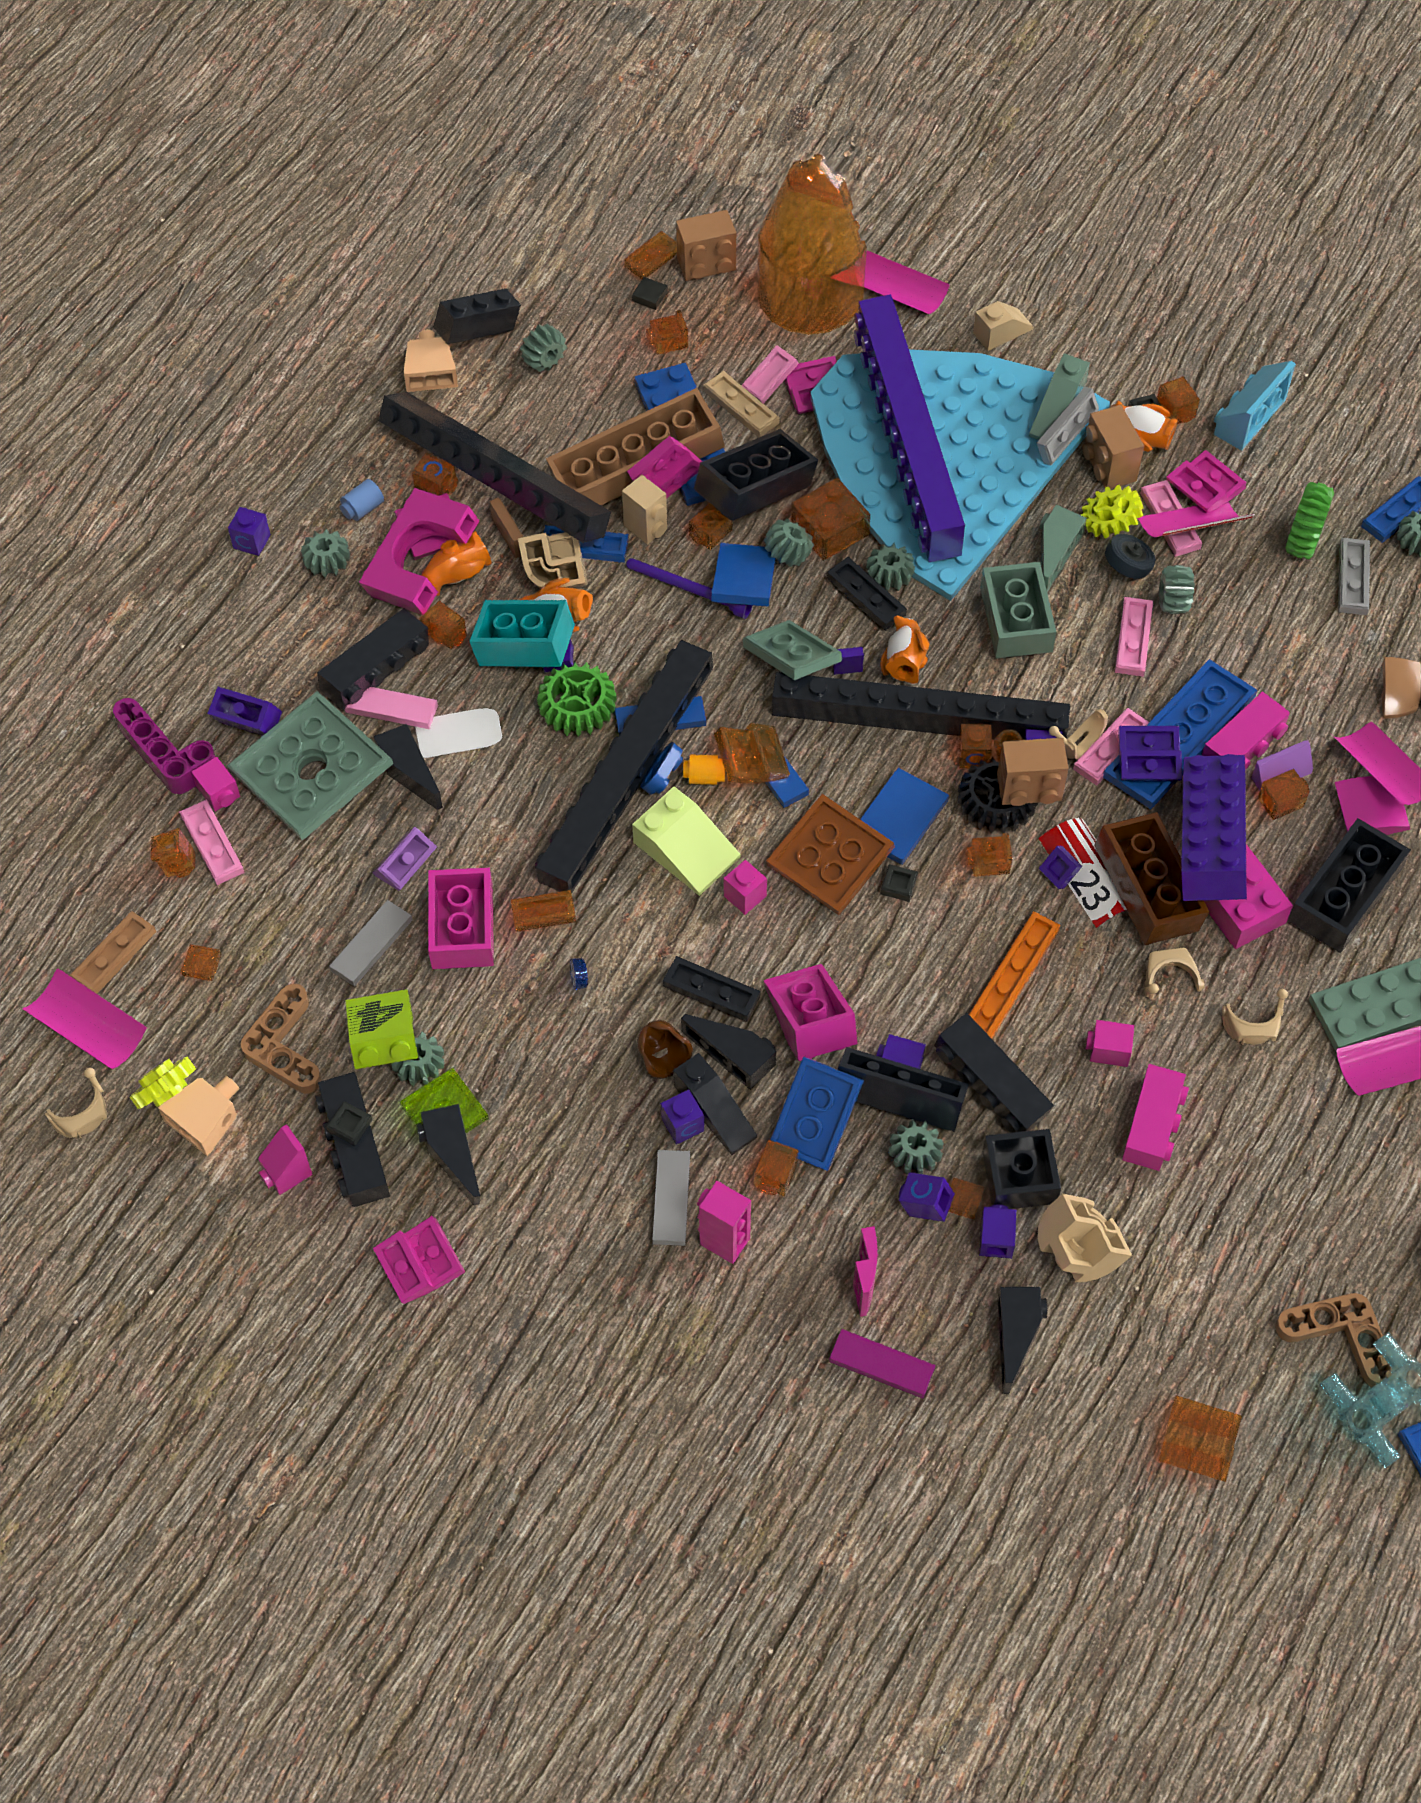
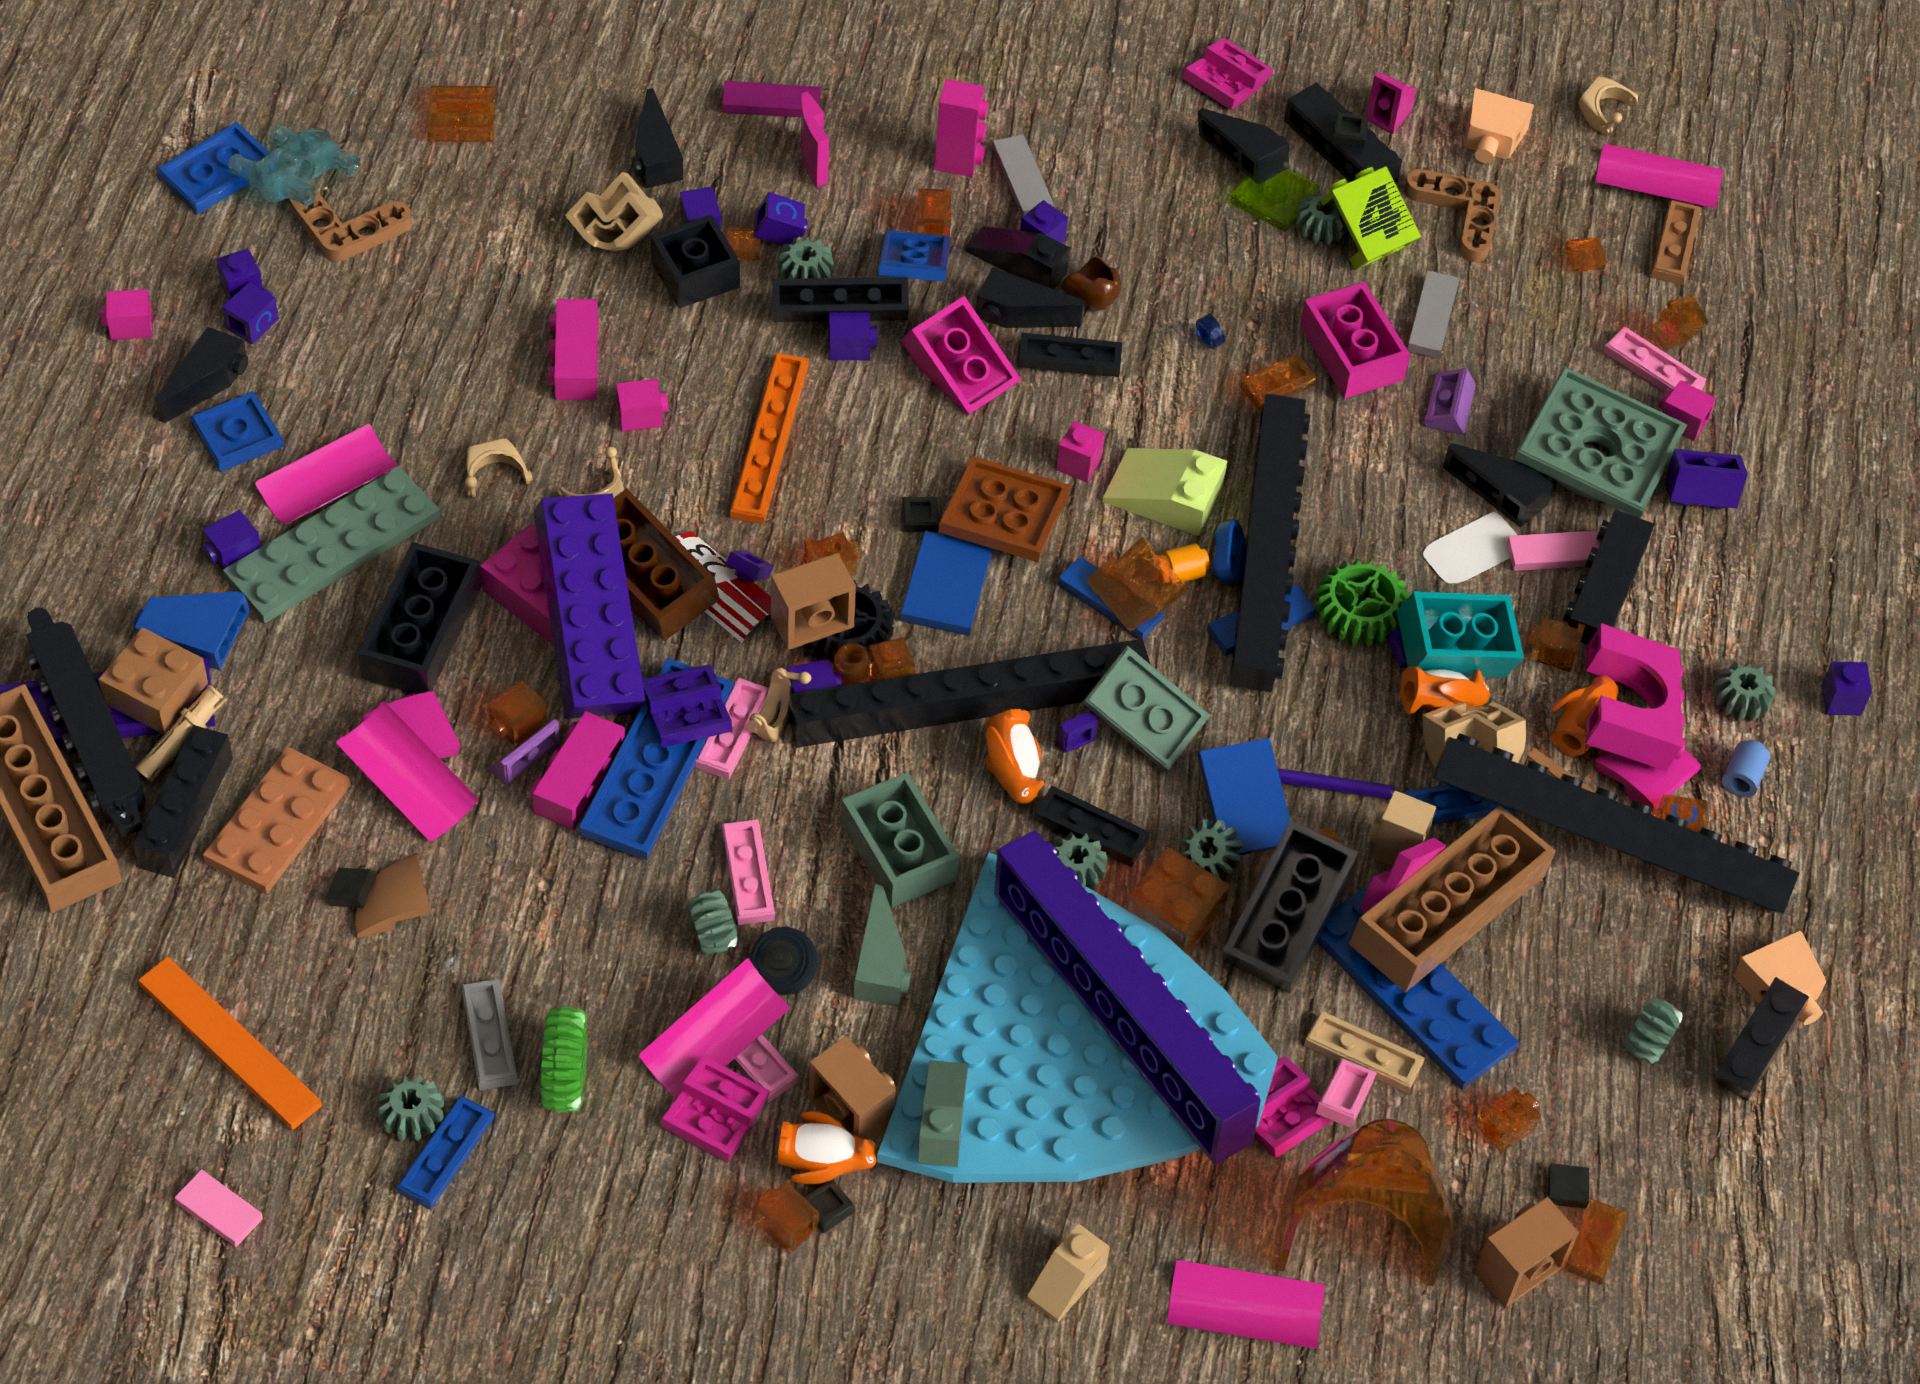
camera: 155 degrees right, 5 degrees down
magenta beam [113,698,216,794] -> none
neon yellow gear [130,1057,196,1109] -> none
black brick [934,1012,1054,1133] -> none
light grey tile [1037,387,1099,465] -> none
neon yellow gear [1081,485,1144,538] -> none
medium azure slope [1214,361,1296,451] -> none

